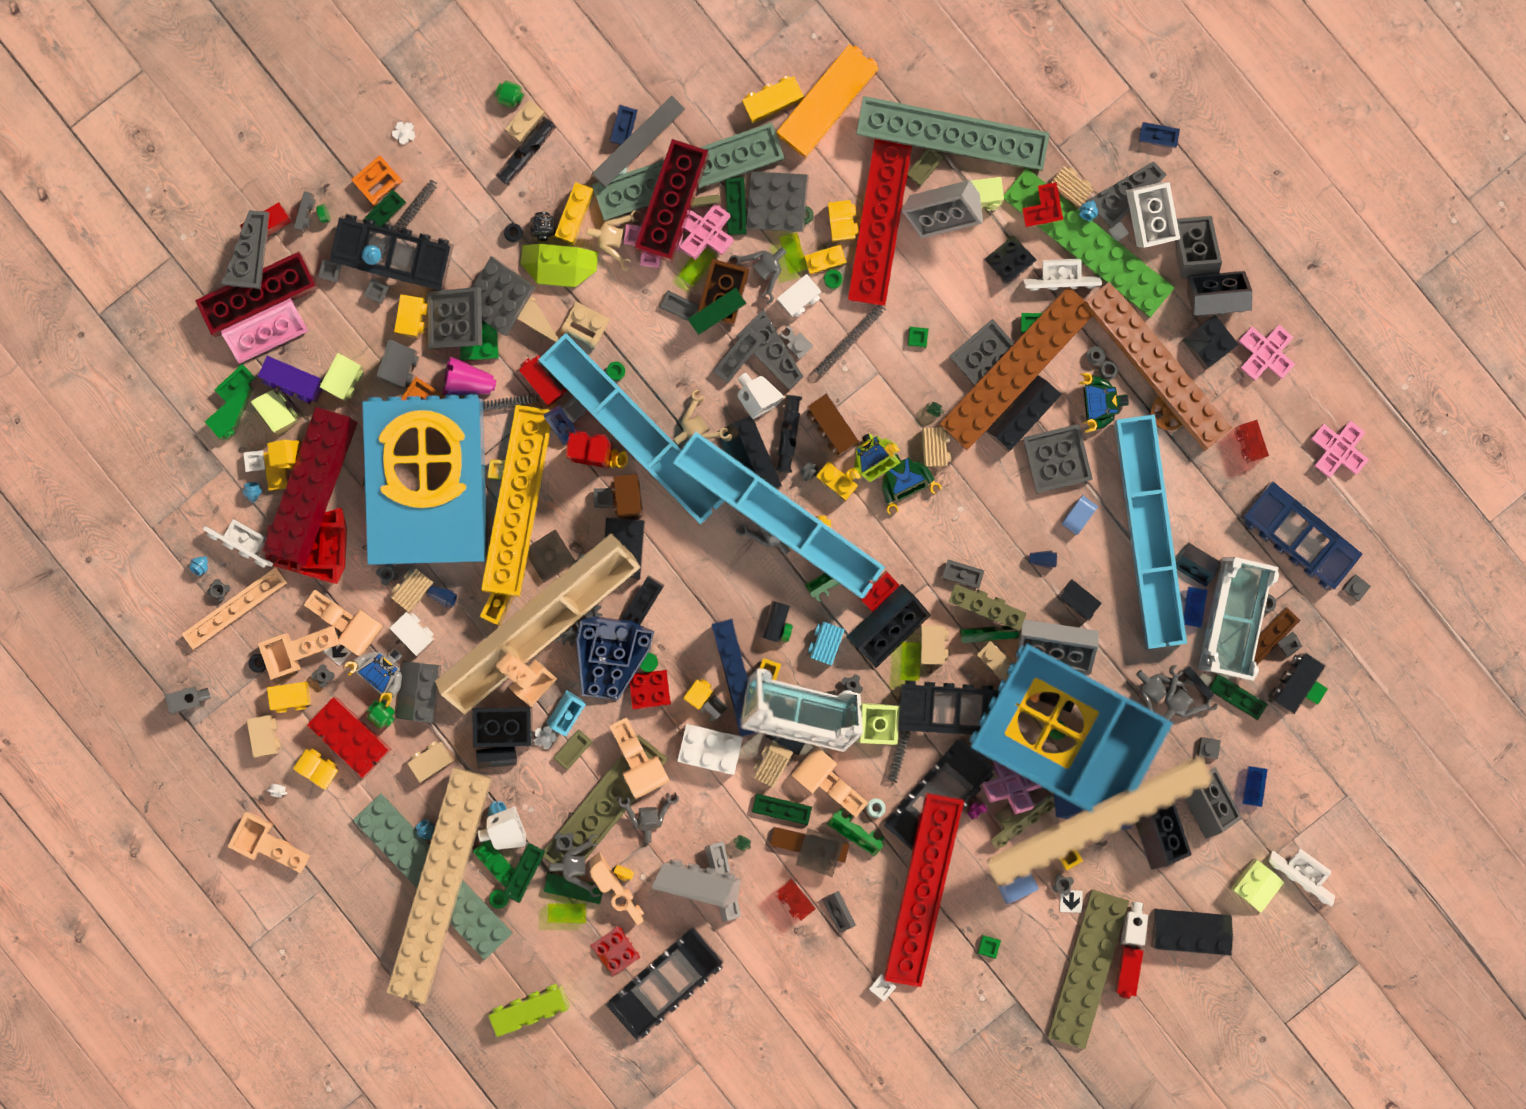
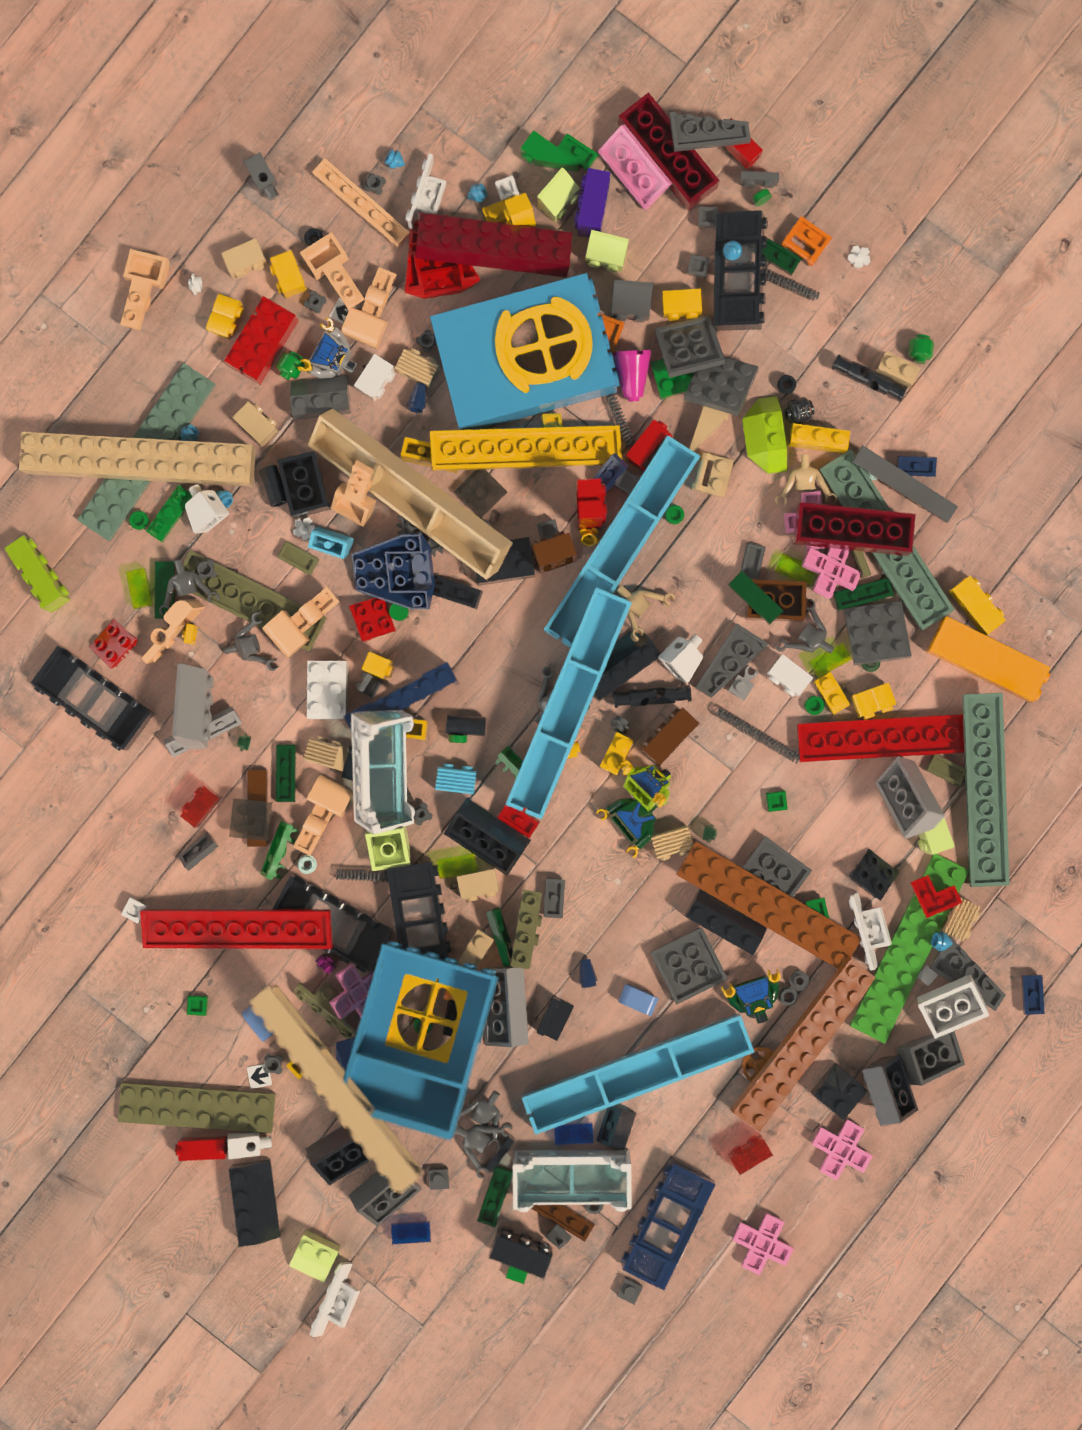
camera: 85 degrees right, 0 degrees up
dark green tile [502,842,546,903] -> none
dark grey plate [713,327,764,384] -> none

